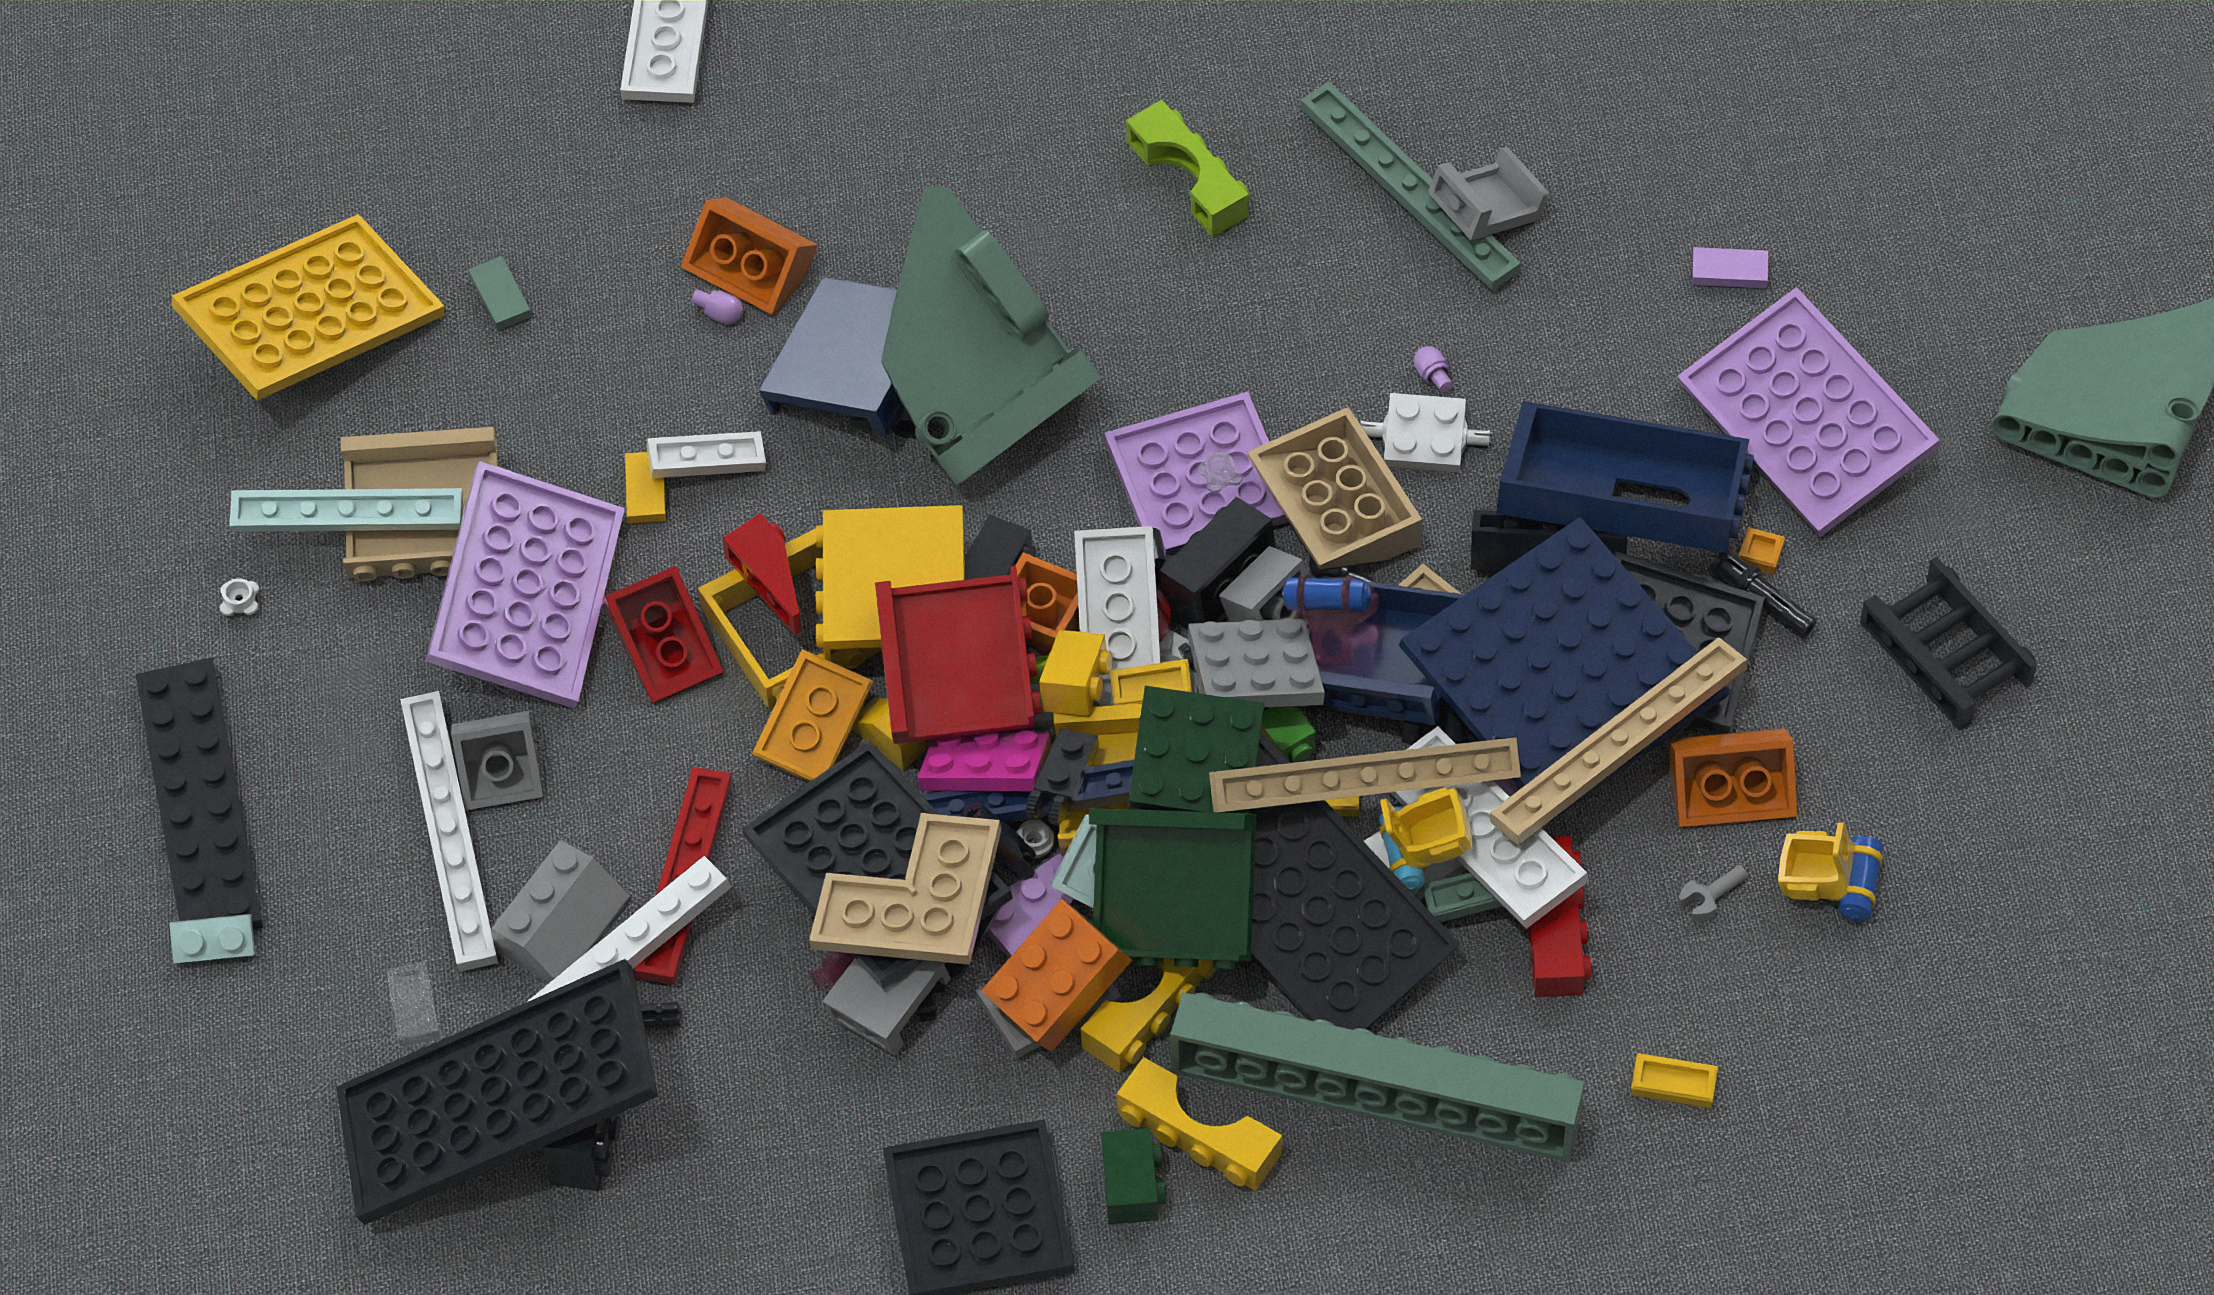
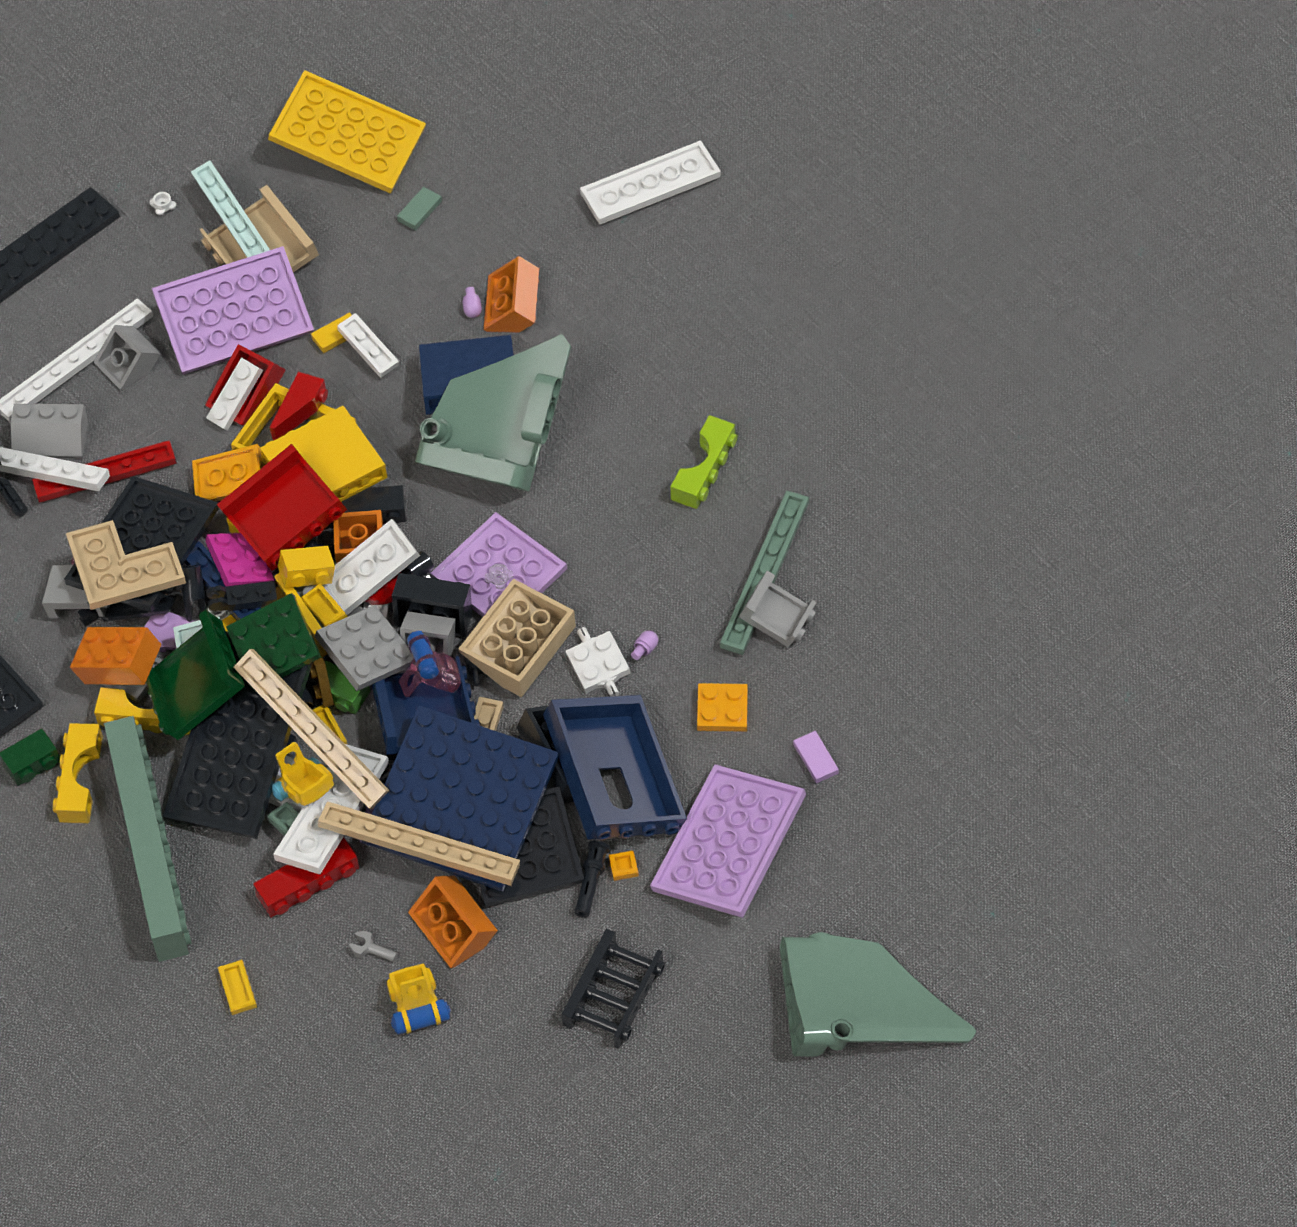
camera: 60 degrees right, 0 degrees up
none -> white plate [206,358,263,431]
none -> light orange plate [697,683,748,732]

